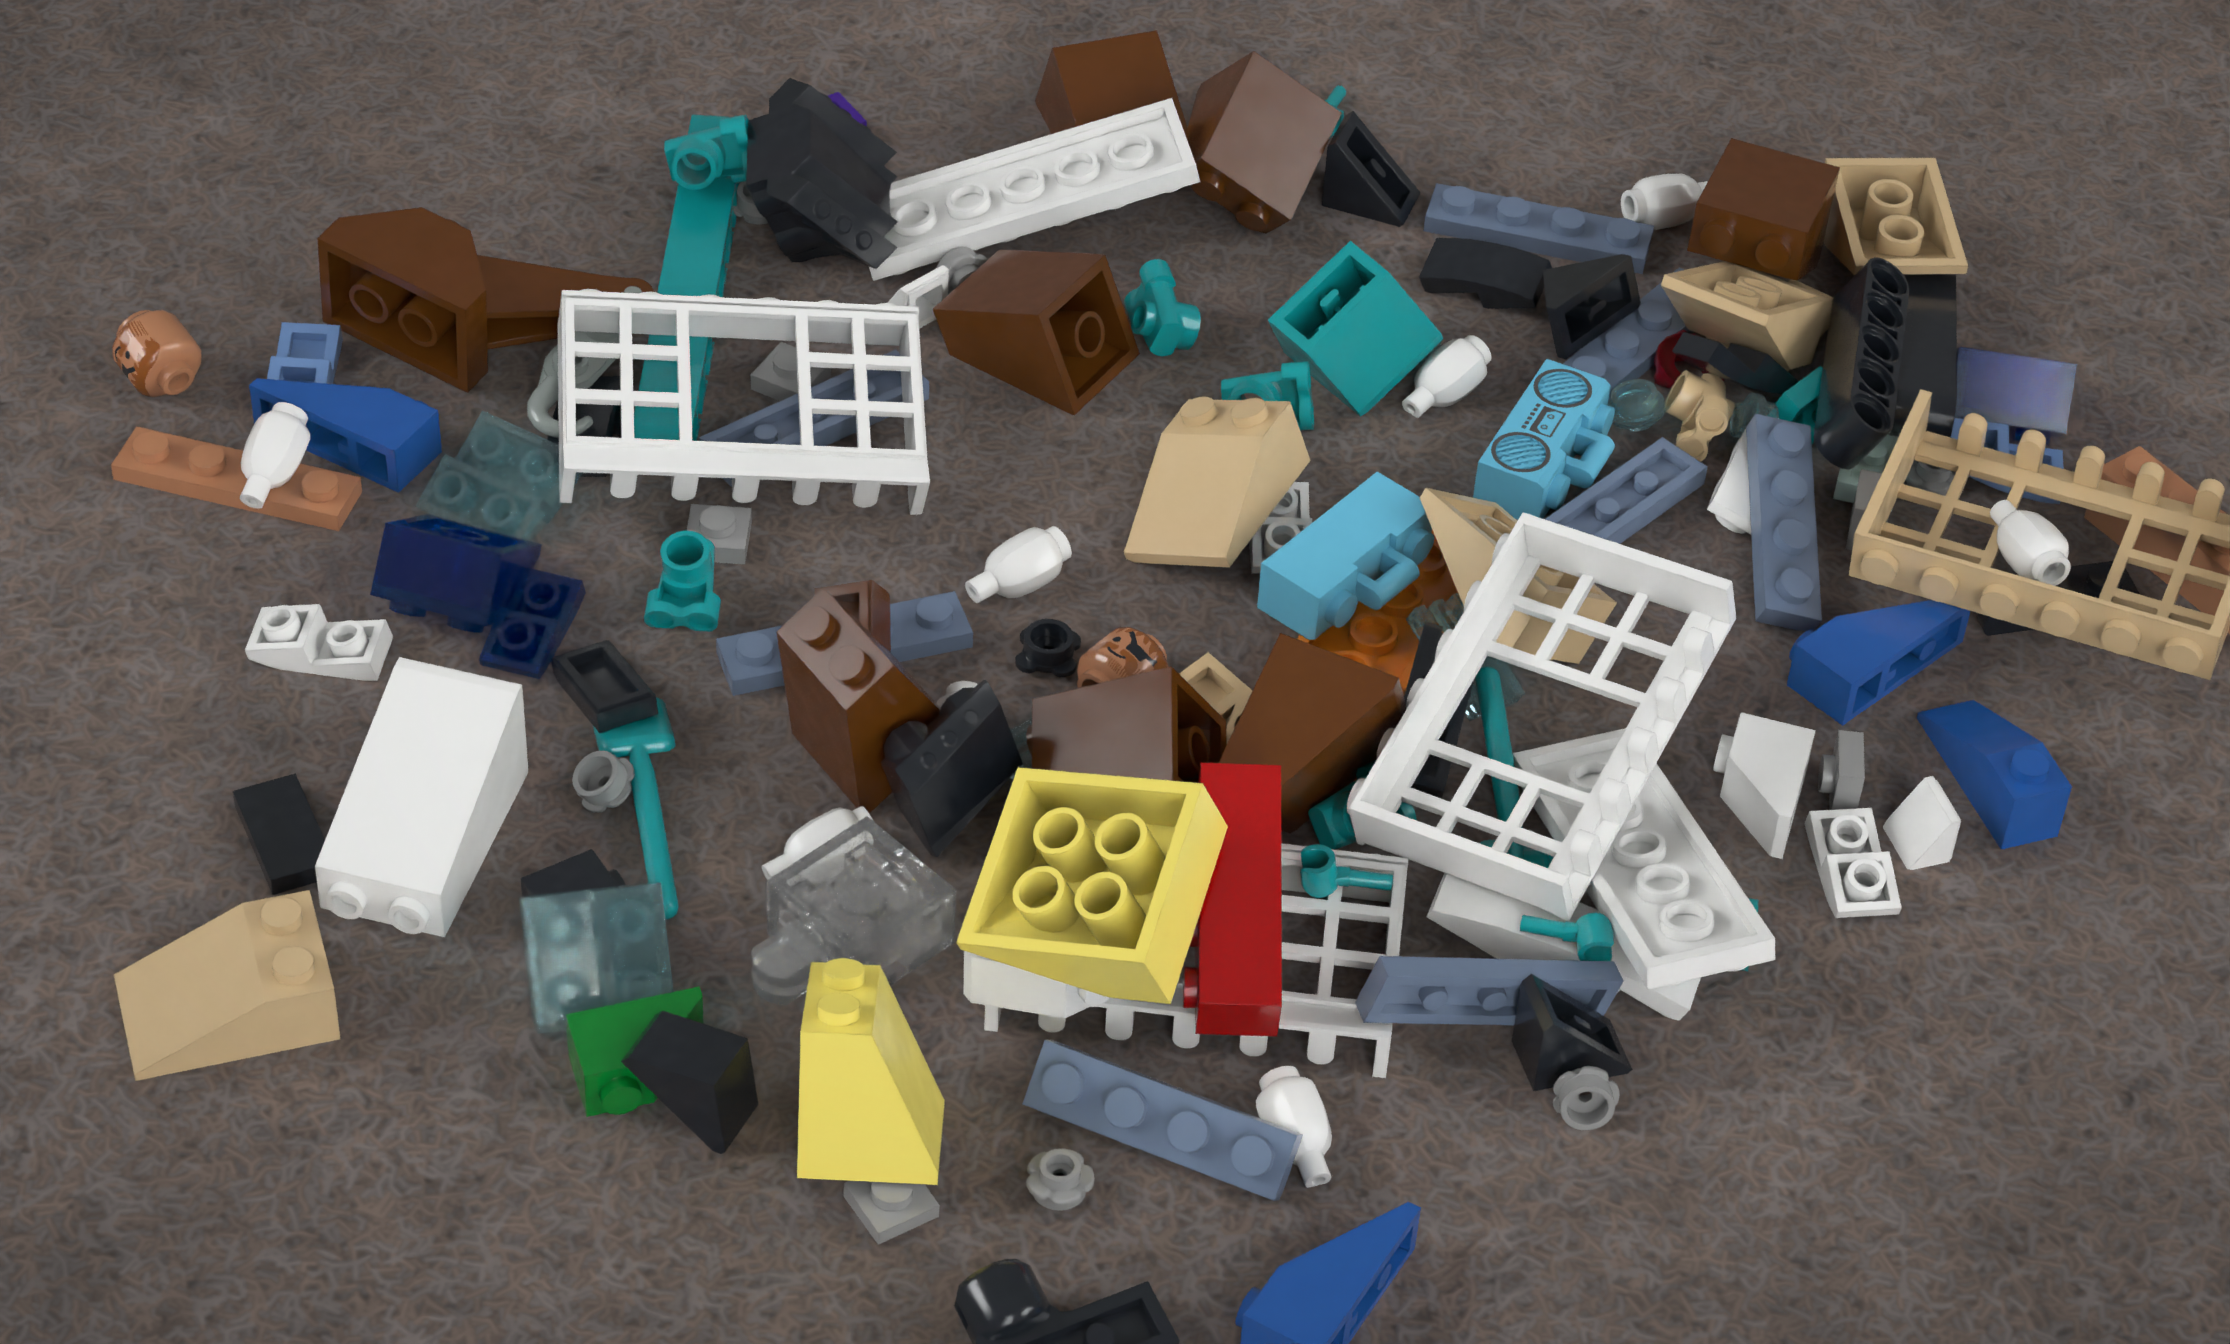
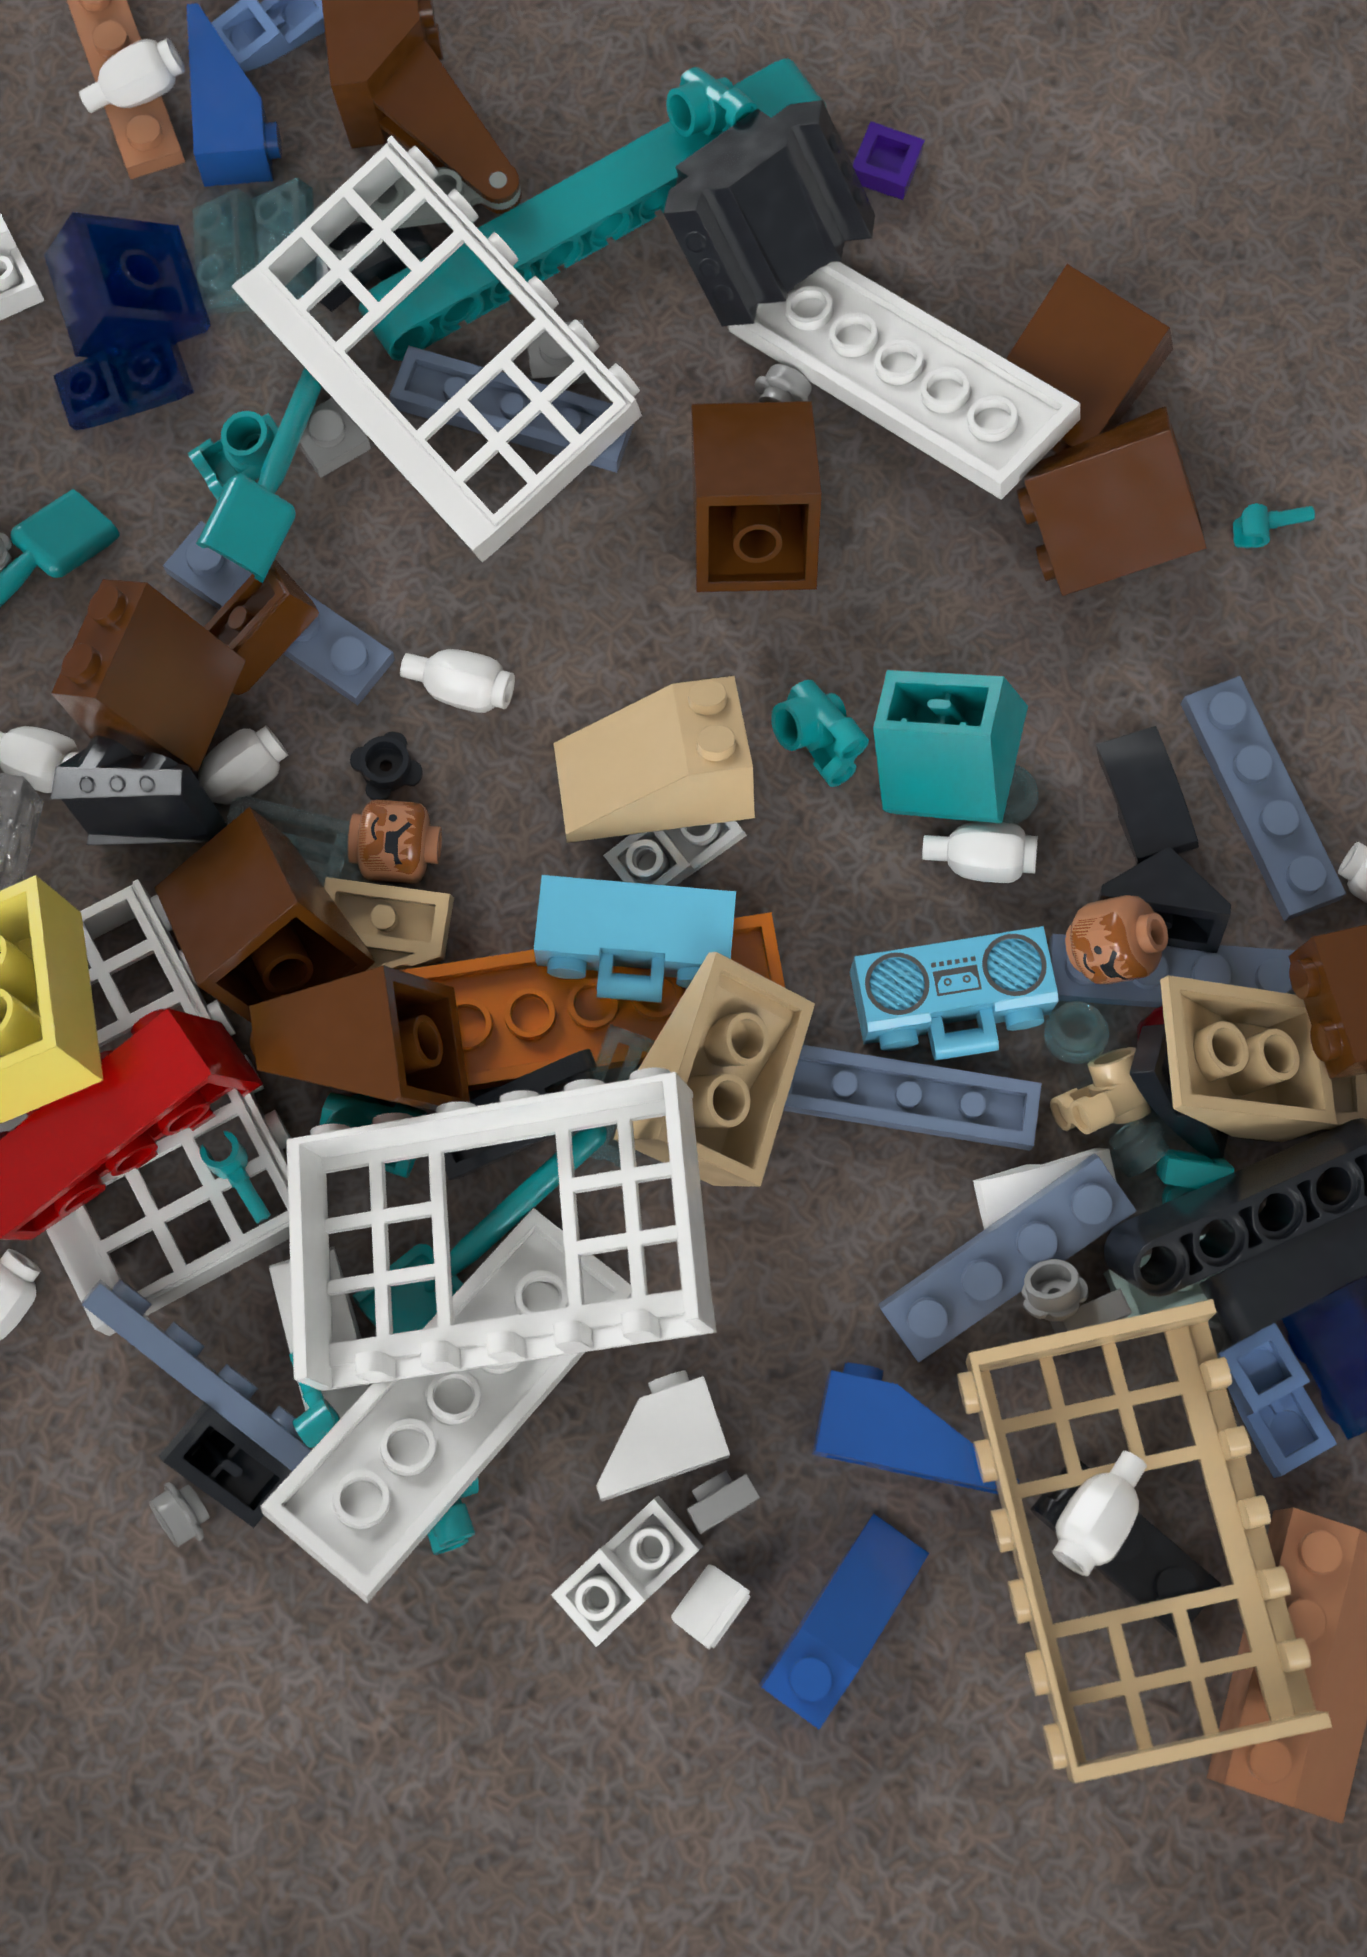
camera: 55 degrees right, 30 degrees up
black tile [551,640,659,733] -> none
white slope [888,265,949,329] -> none
teal plate [1124,259,1201,356] -> none
black slope [1322,111,1421,227] -> none
none -> teal piece [196,367,322,583]
none -> light grey plate [1022,1259,1088,1322]
none -> nougat head [1065,895,1168,984]

